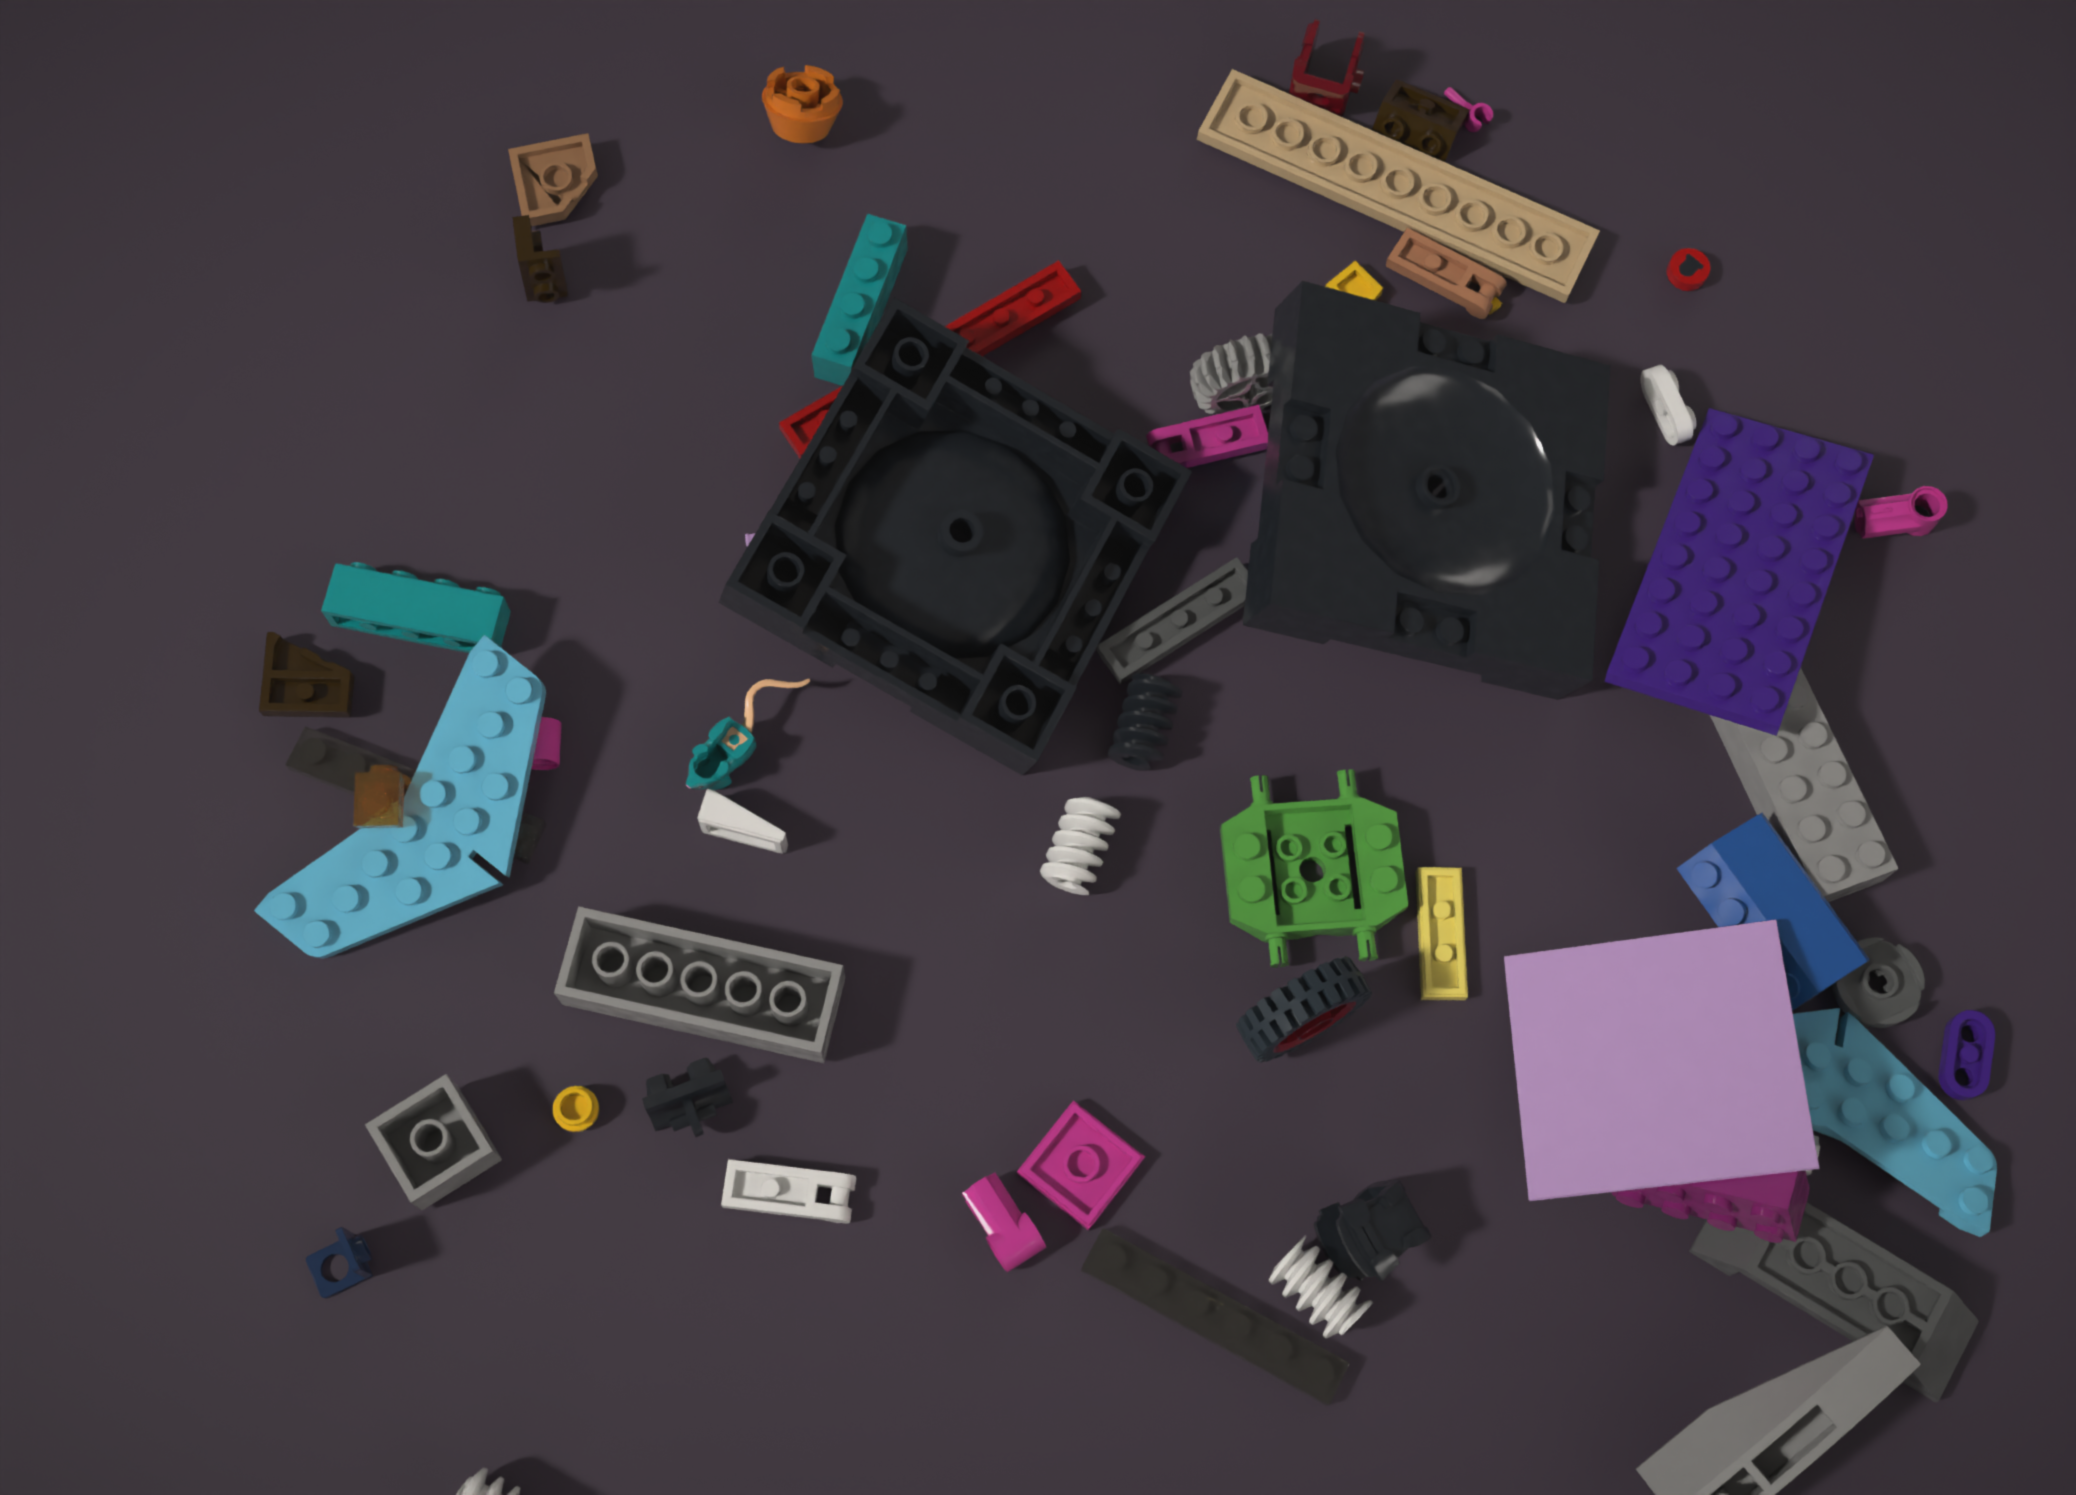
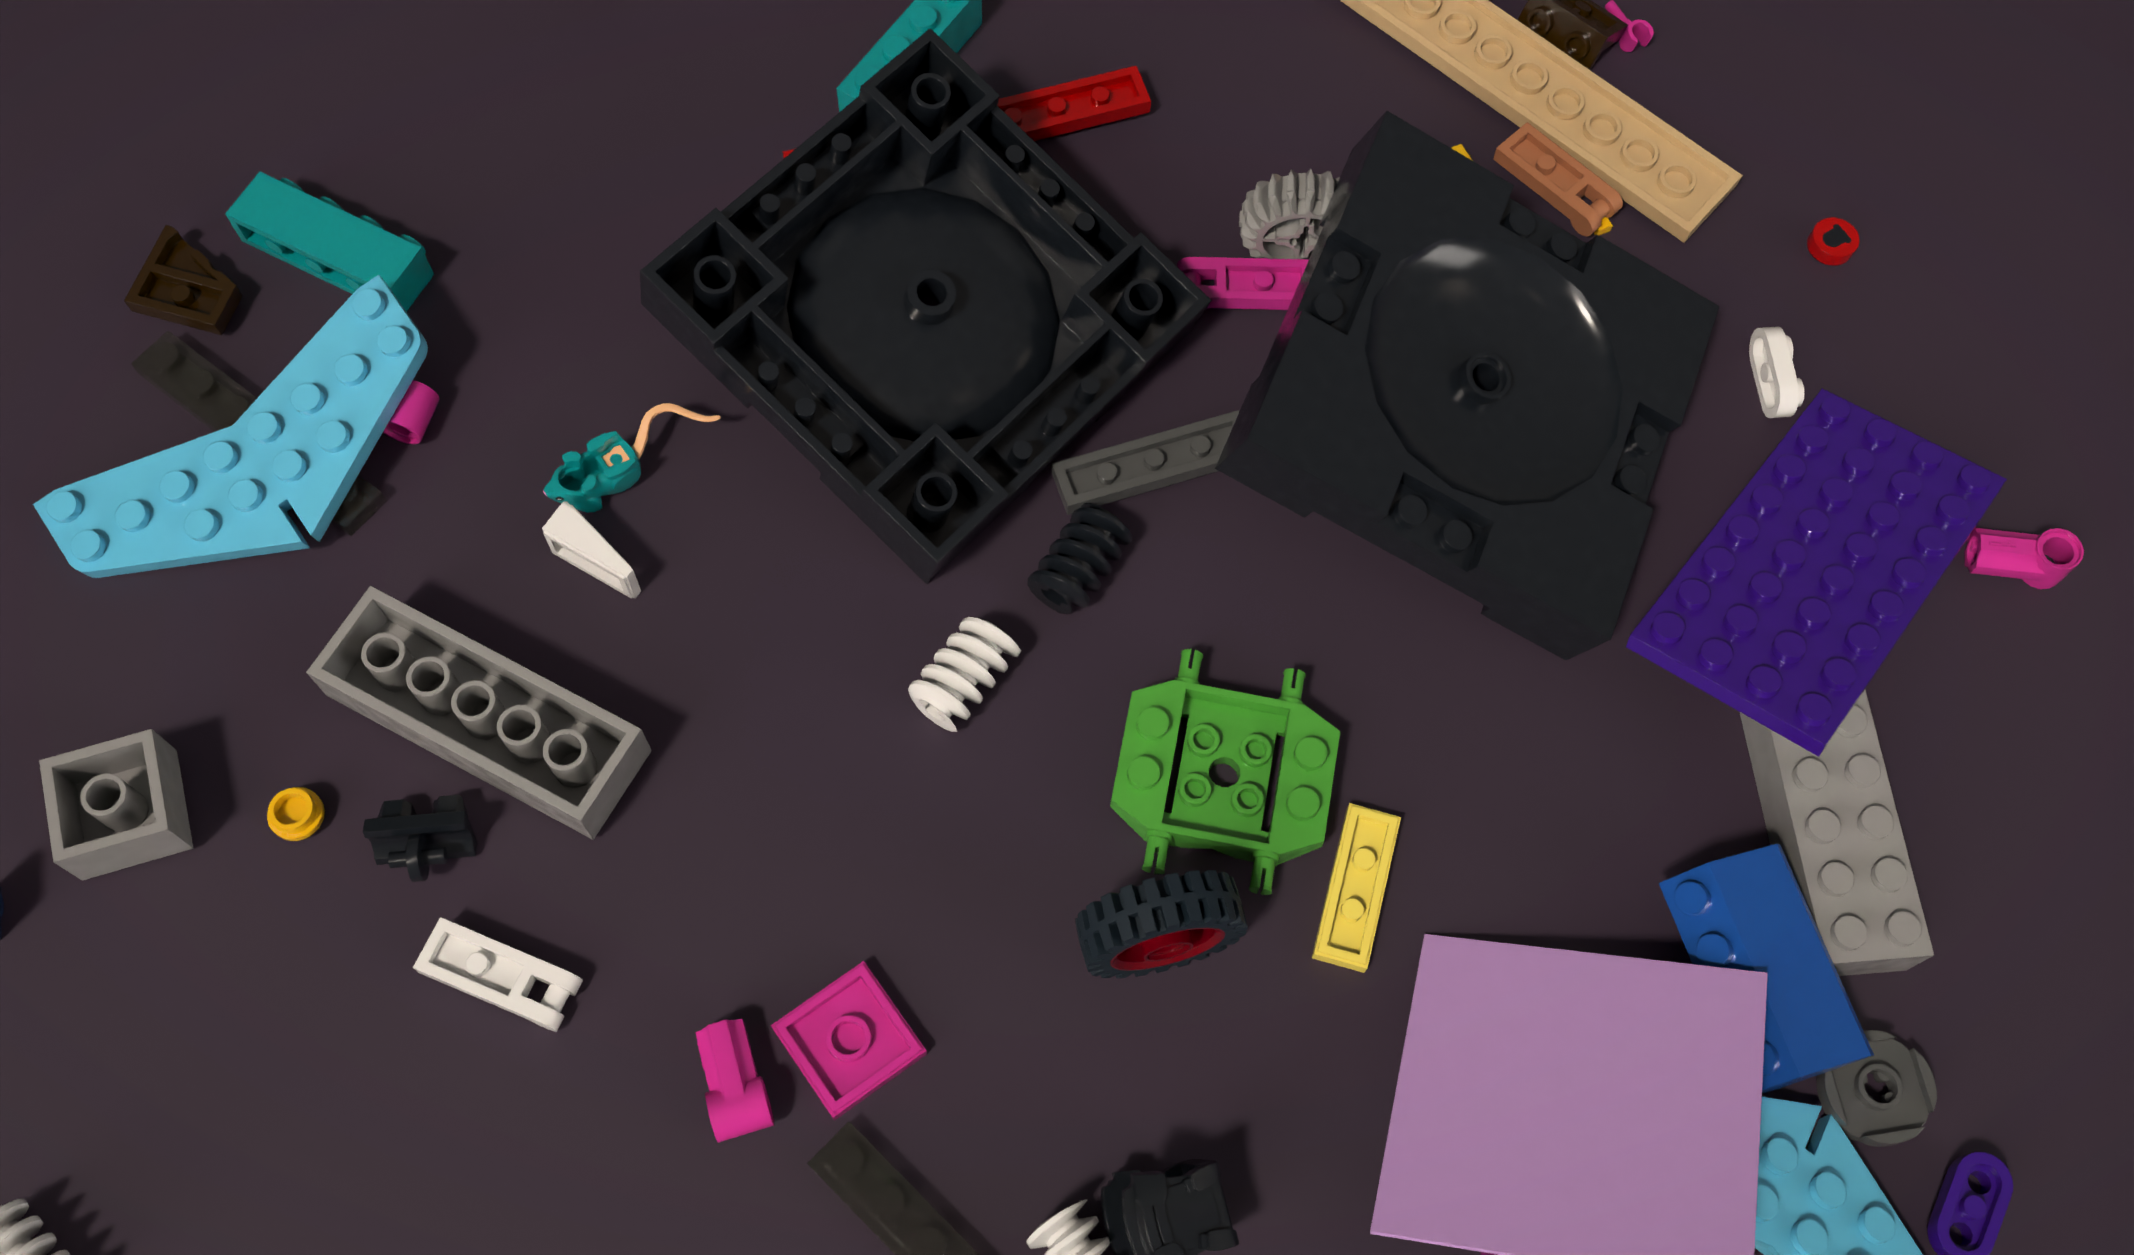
camera: 15 degrees right, 5 degrees down
clear orange bracket [353,765,411,828] -> none

